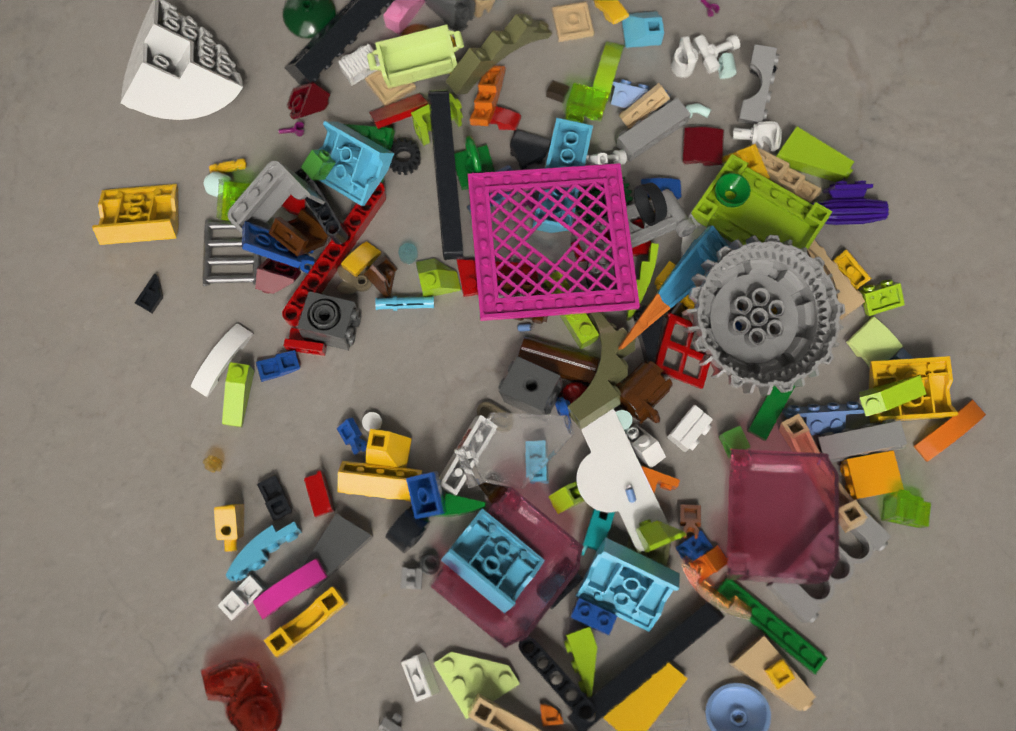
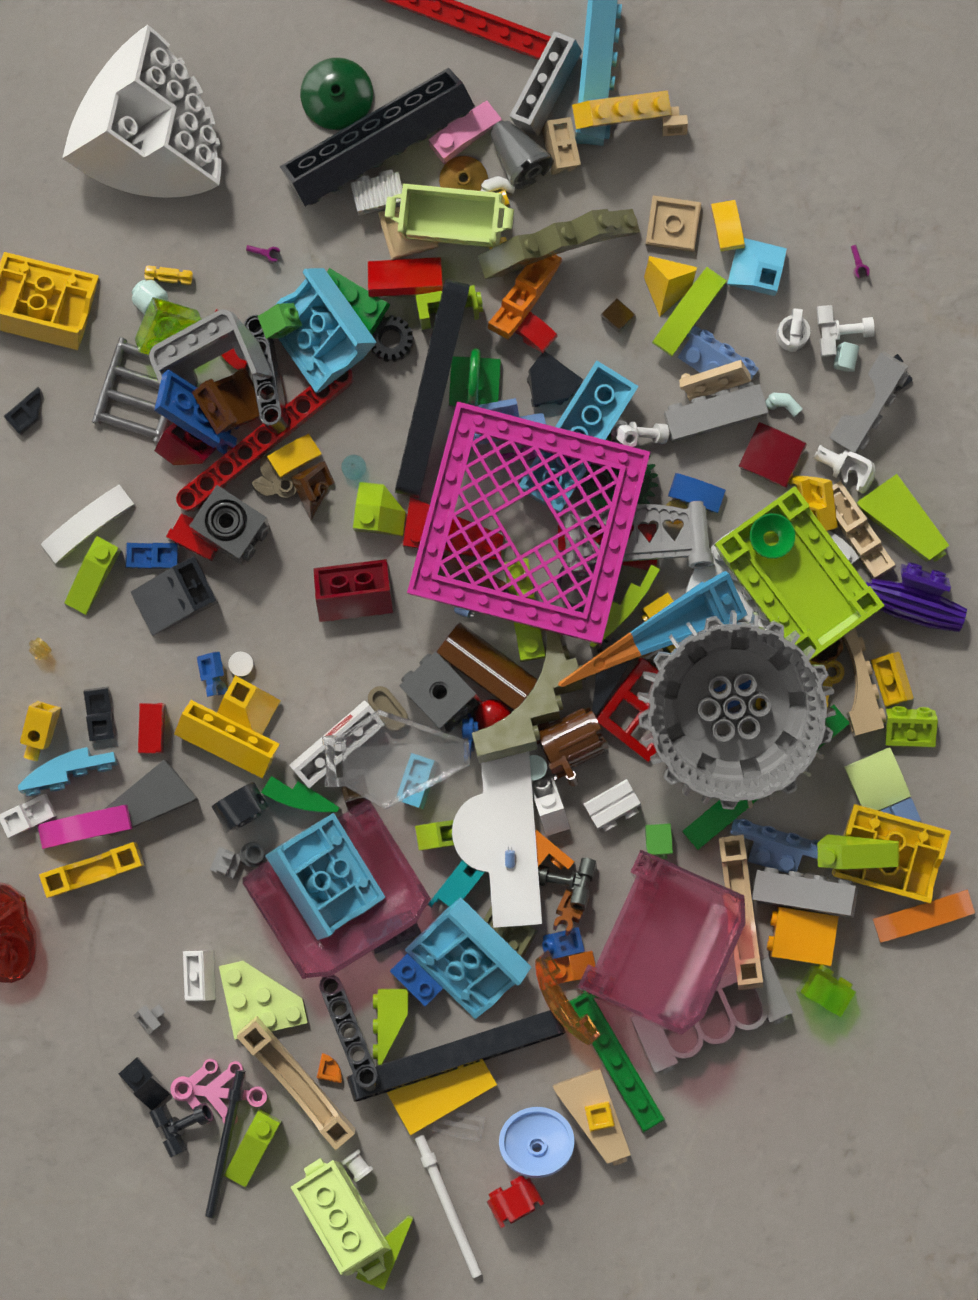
camera: 25 degrees right, 10 degrees up
dark red slope [287,82,330,120] -> none
medium azure pin [375,296,434,311] -> none
blue slope [406,471,447,519] -> none
clear neon green brick [565,83,610,123] -> none
black tyre [634,183,667,226] -> none
lime slope [636,519,686,553] -> none
none -> black slope [131,556,219,636]
none -> dark red slope [313,559,393,622]
none -> pearl dark grey bar [538,858,597,911]
none -> yellow slope [644,256,697,317]

